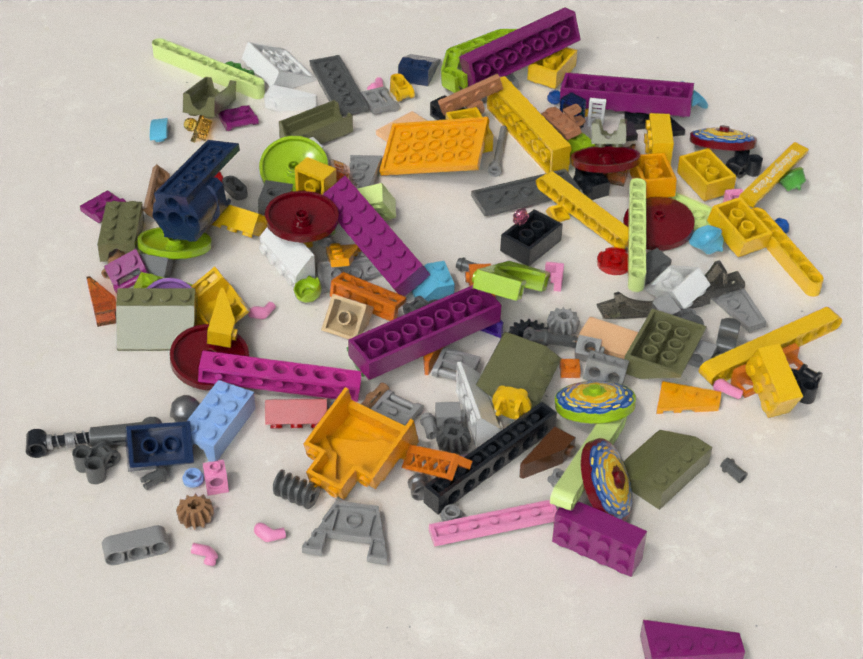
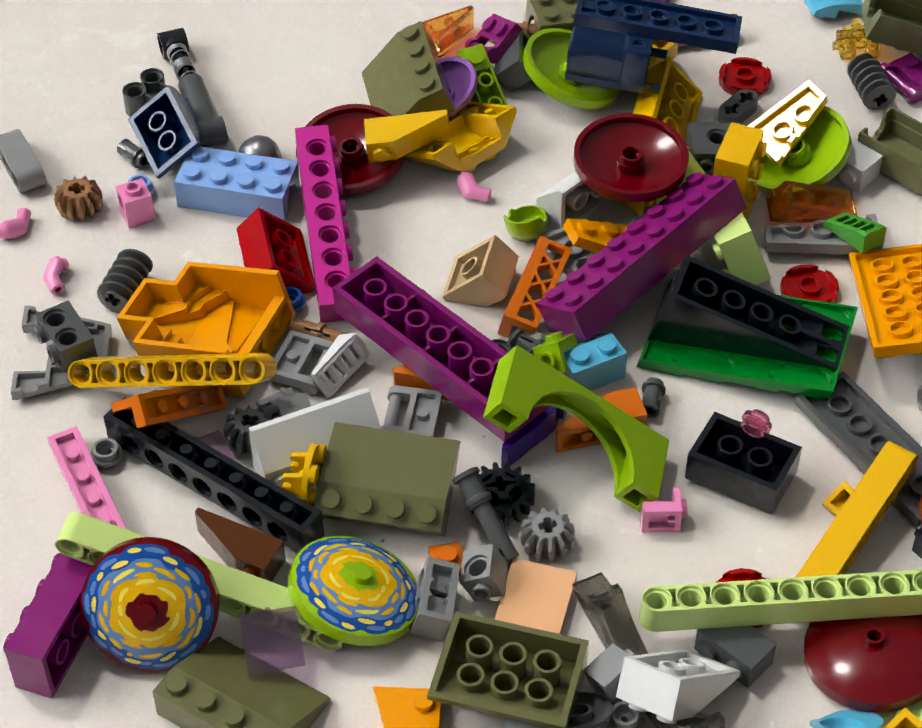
camera: 80 degrees right, 5 degrees up
none -> dark grey brick [34,300,97,372]
none -> yellow beam [68,353,277,388]
none -> piece [239,606,305,676]
none -> white slope [310,333,370,398]
none -> lime bracket [532,331,578,373]
none -> black piece [636,255,858,399]
none -> wing [748,80,828,168]
none -> red tile [780,264,839,303]
none -> bright green slope [824,212,887,253]
none -> dark grey piece [847,53,897,110]

